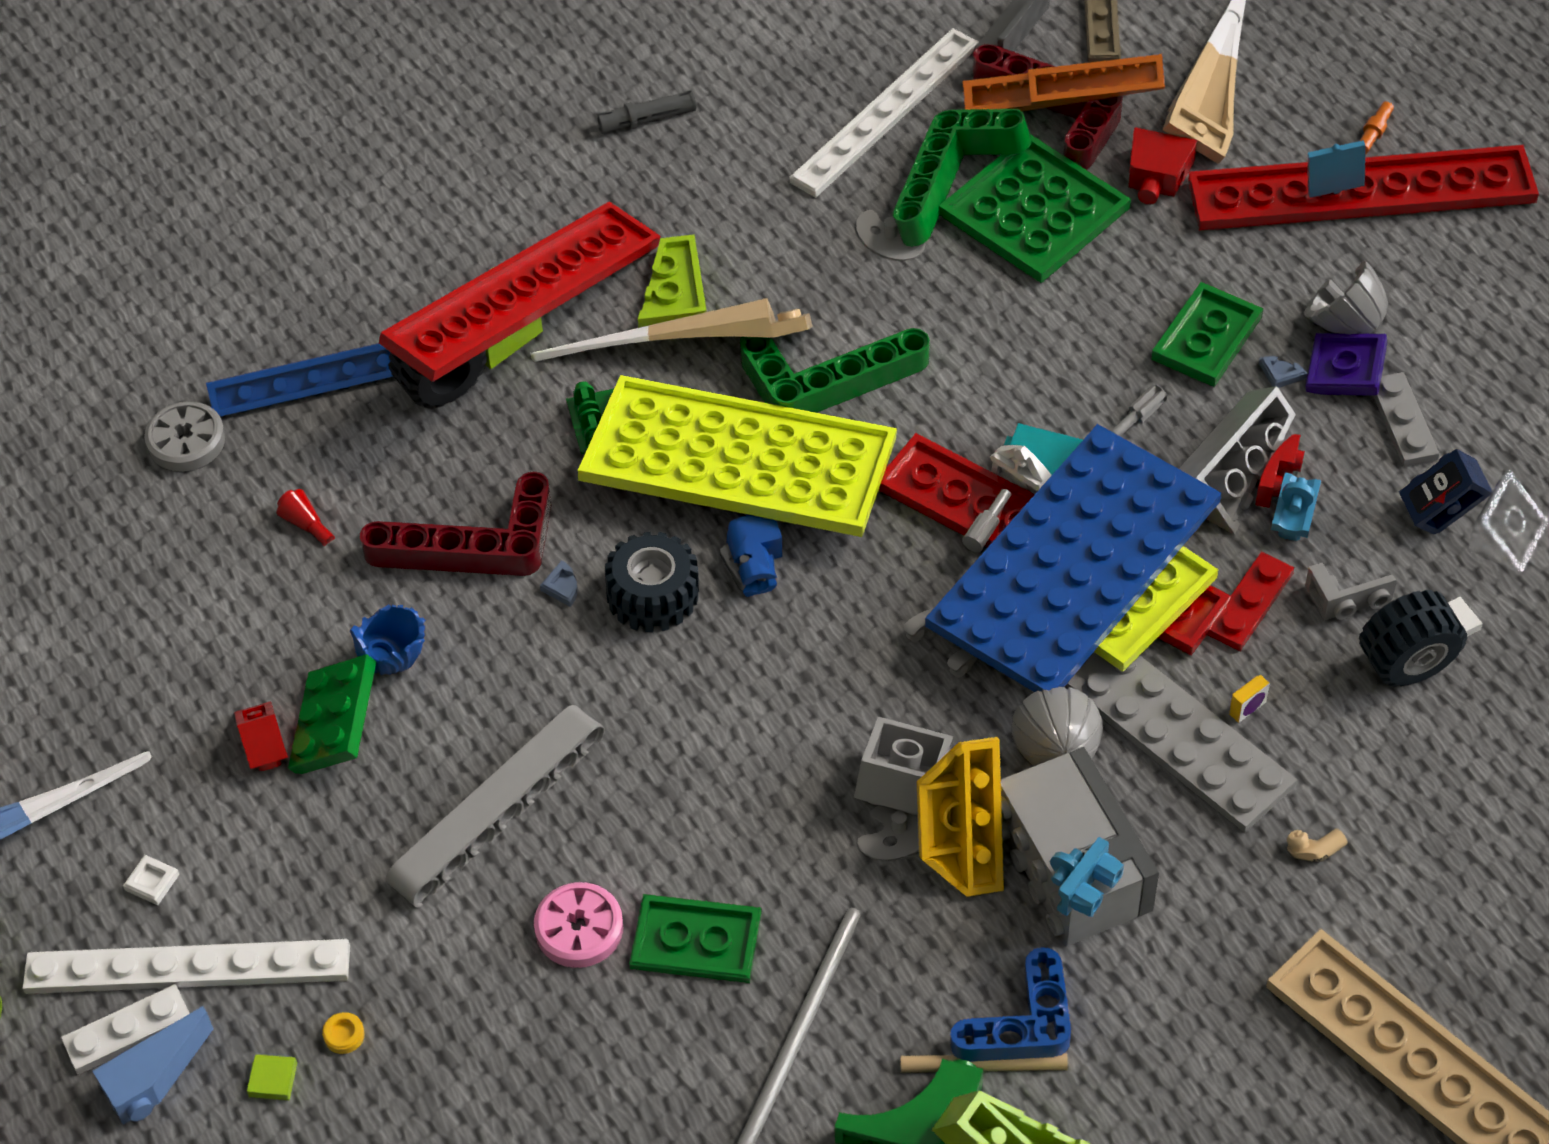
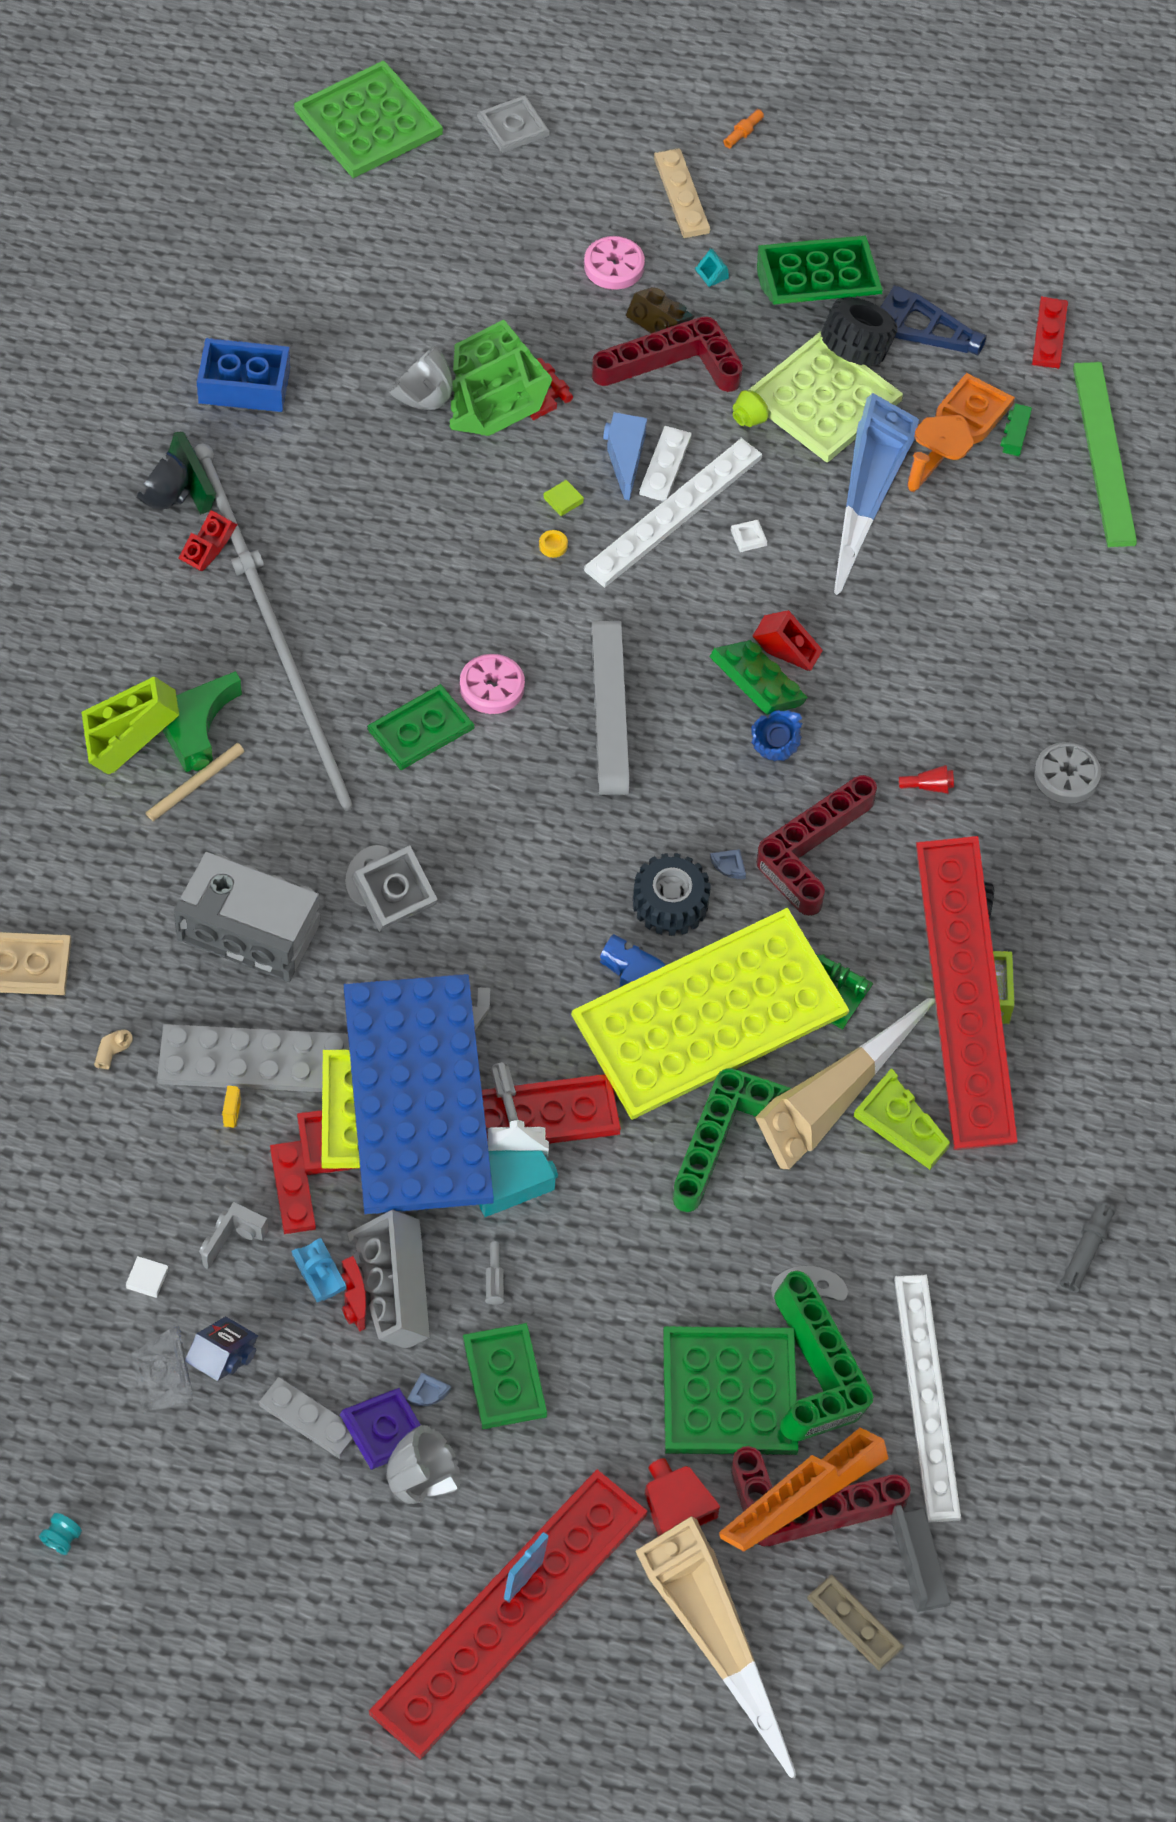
camera: 130 degrees right, 5 degrees up
blue plate [206,343,393,416] -> none
yellow wedge [916,737,1004,897] -> none
blue beam [950,947,1071,1062] -> none
light grey hair [1011,687,1103,766] -> none
dark azure hips [1050,837,1124,917] -> none
black wheel [1359,590,1467,687] -> none
orange bar [1360,101,1394,154] -> none

